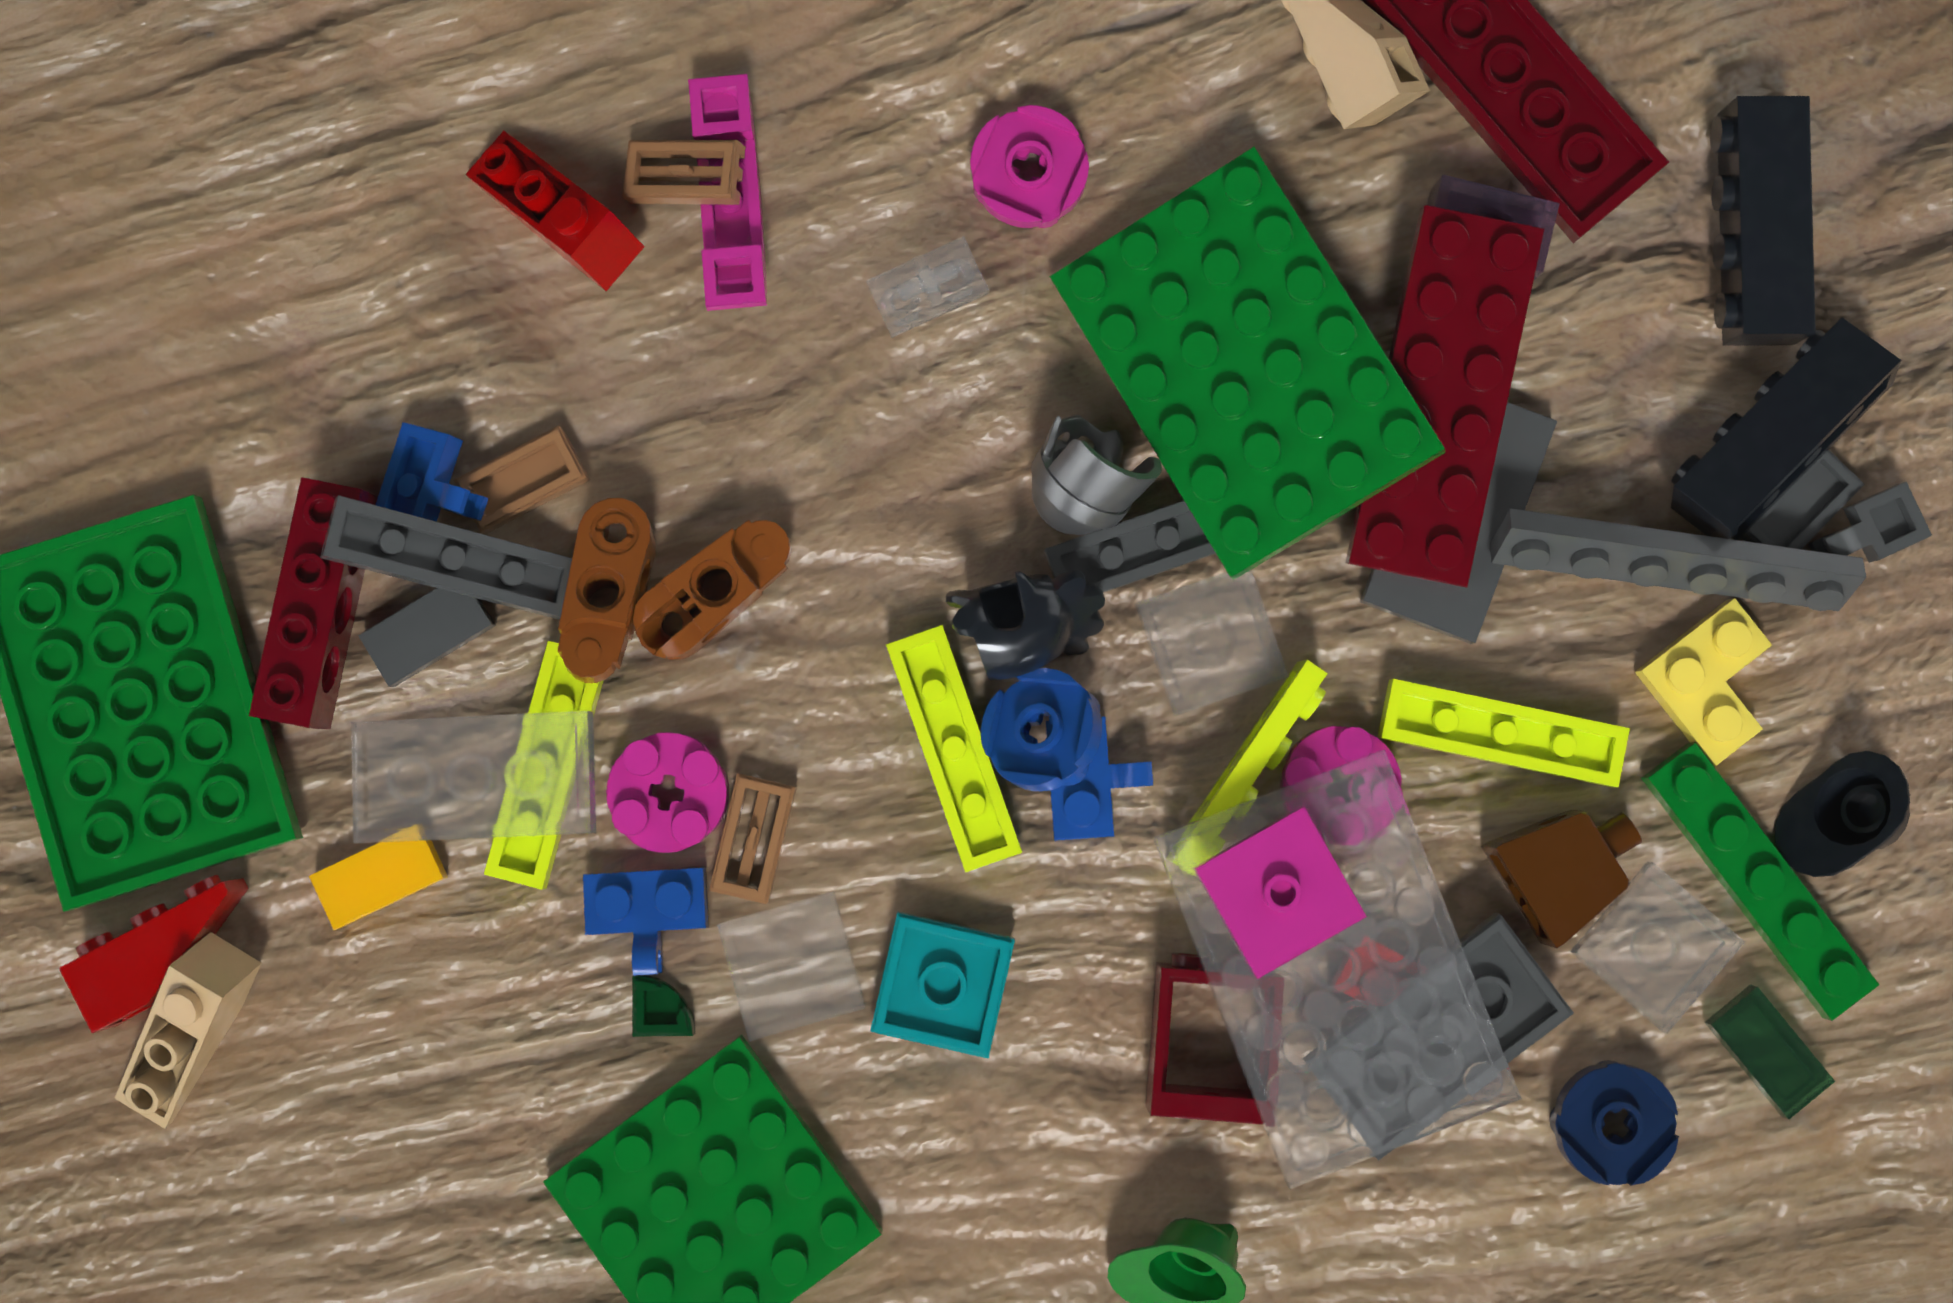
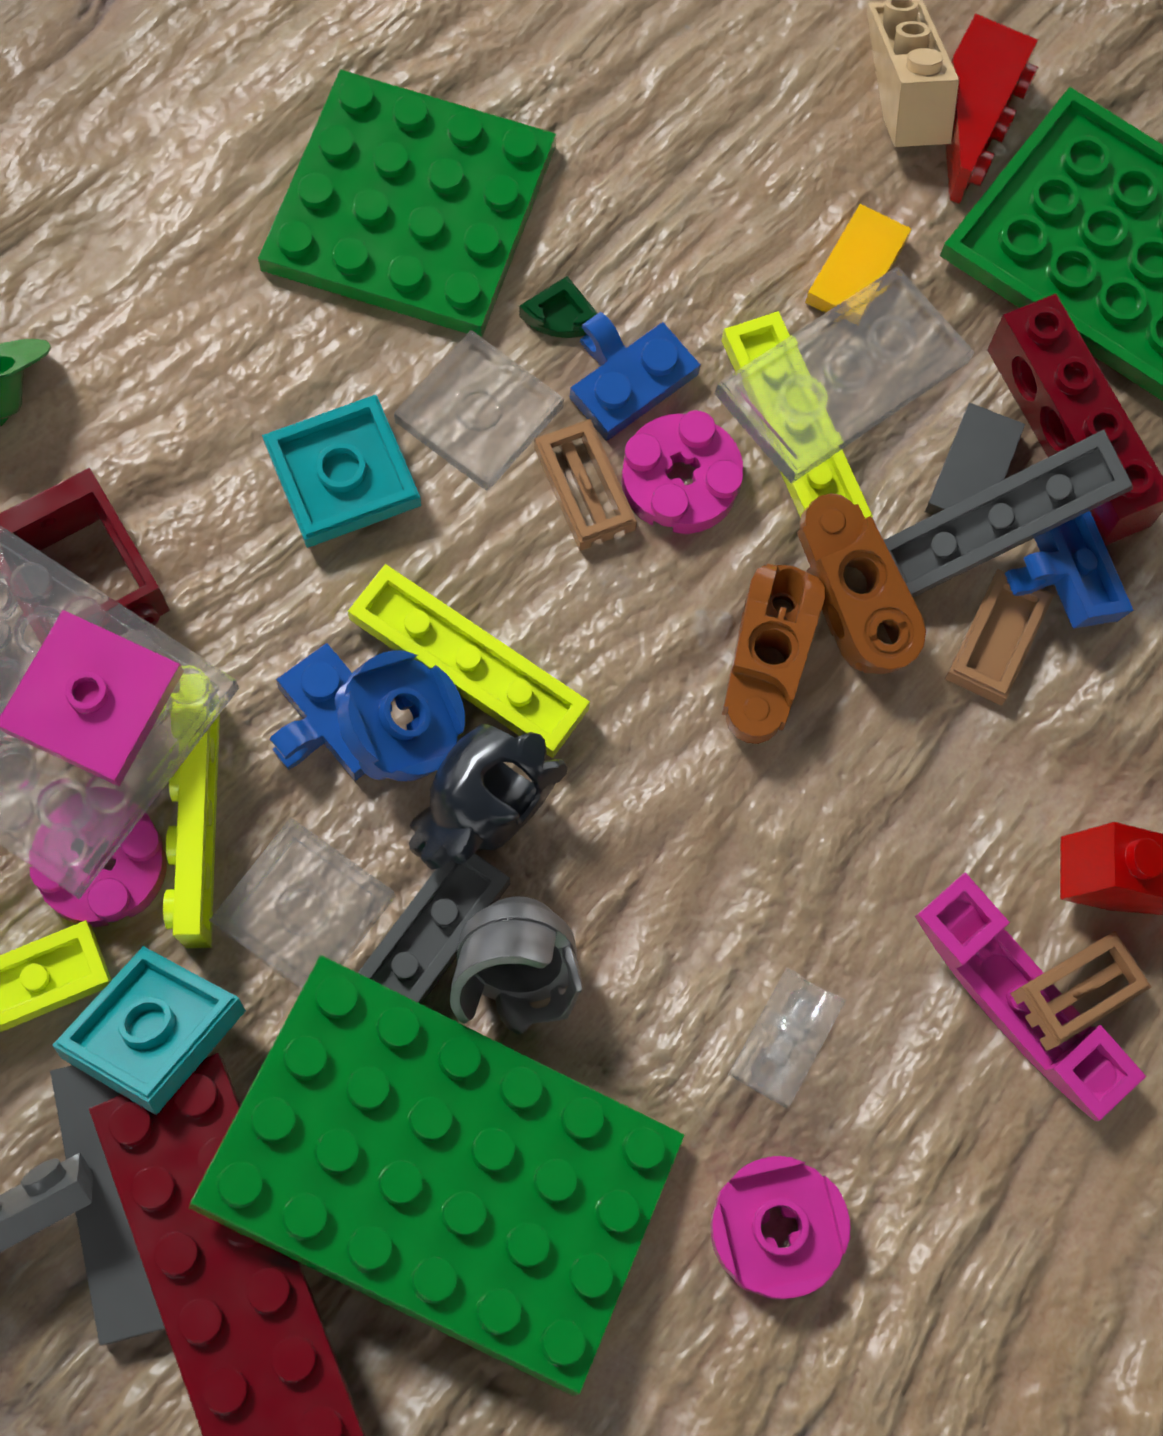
camera: 140 degrees right, 15 degrees down
none -> teal plate [52,946,246,1115]

